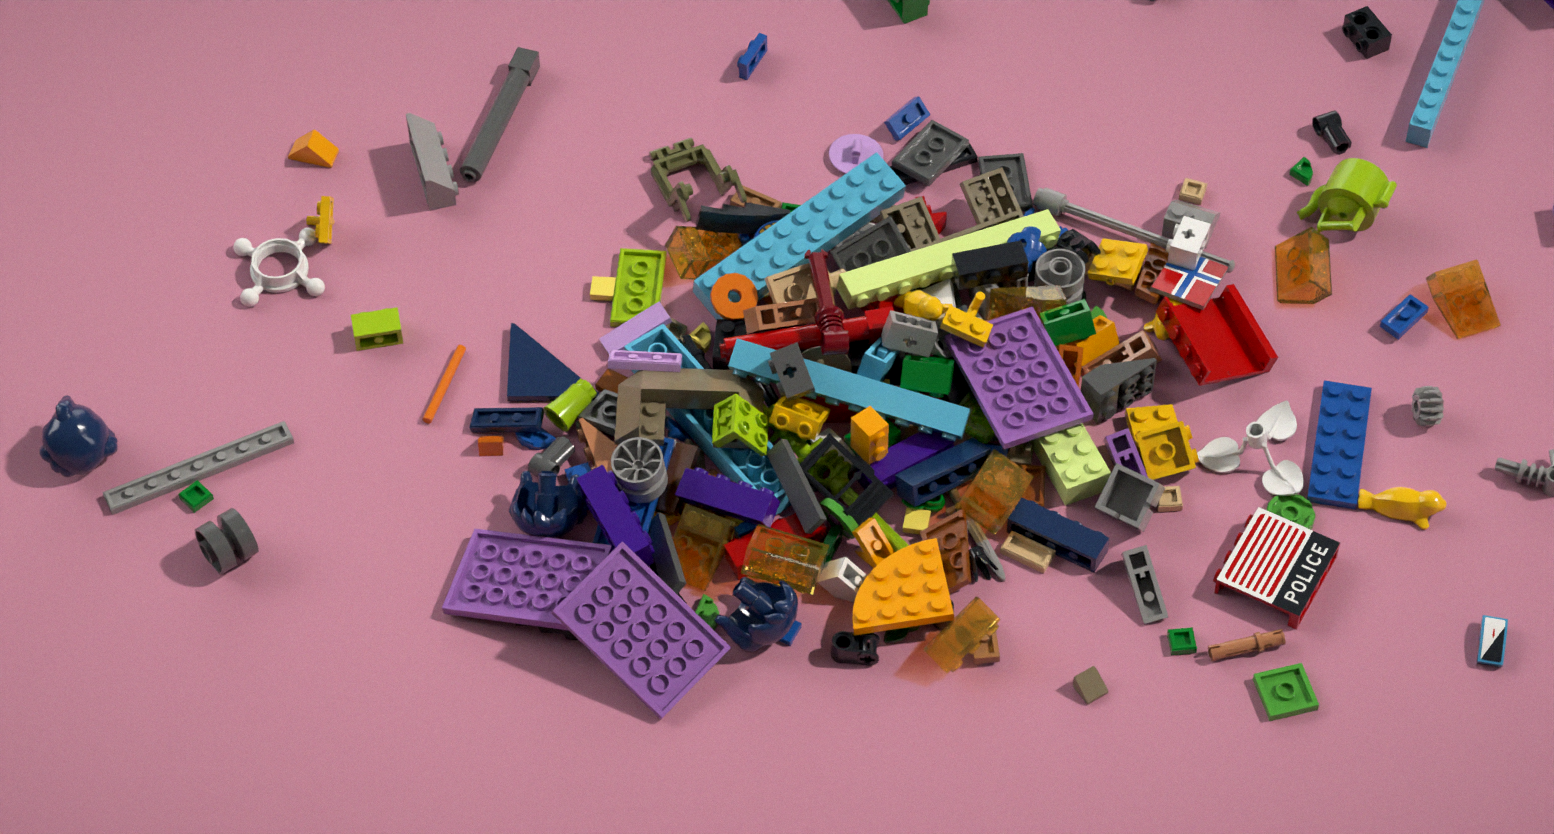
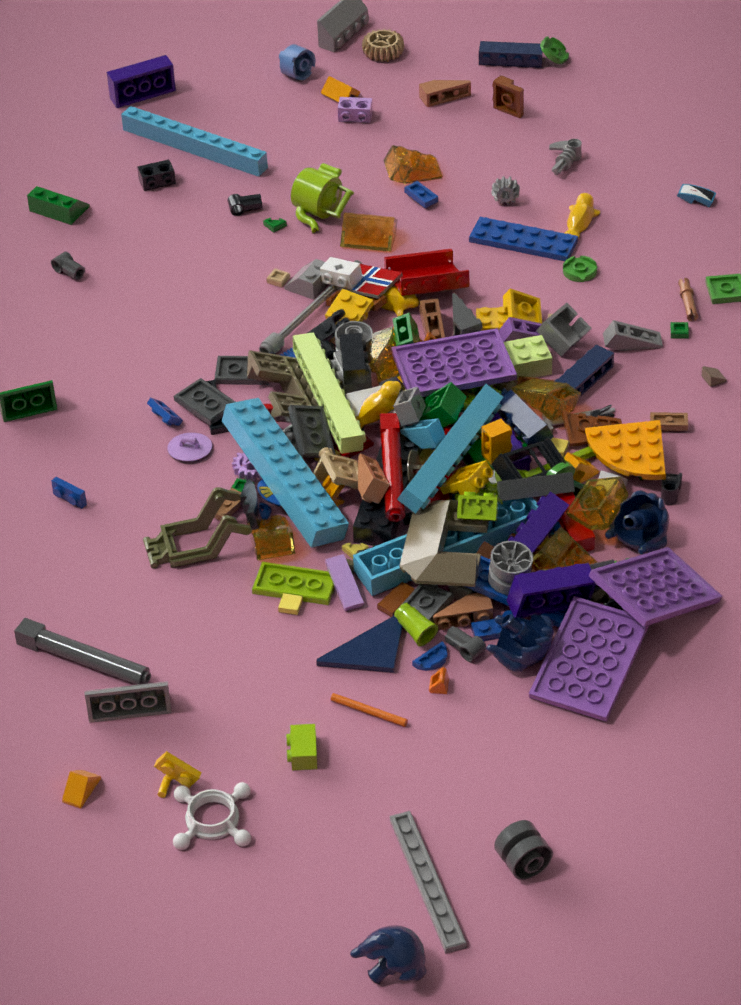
camera: 80 degrees left, 10 degrees down
green tile [178,480,214,513] -> none
dark blue tile [469,407,545,433] -> none
lavender tile [608,350,682,372] -> none
orange tile [710,273,758,321] -> none
dark grey brick [768,343,815,402] -> none
dark red piece [804,249,849,355] -> none
clear yellow brick [923,596,1001,673] -> none
yellow plate [940,292,993,347] -> none
tan tile [1000,531,1056,573] -> none
blue plate [1007,226,1047,272] -> none
white plant [1197,400,1304,496] -> none
panel [1213,507,1340,630] -> none

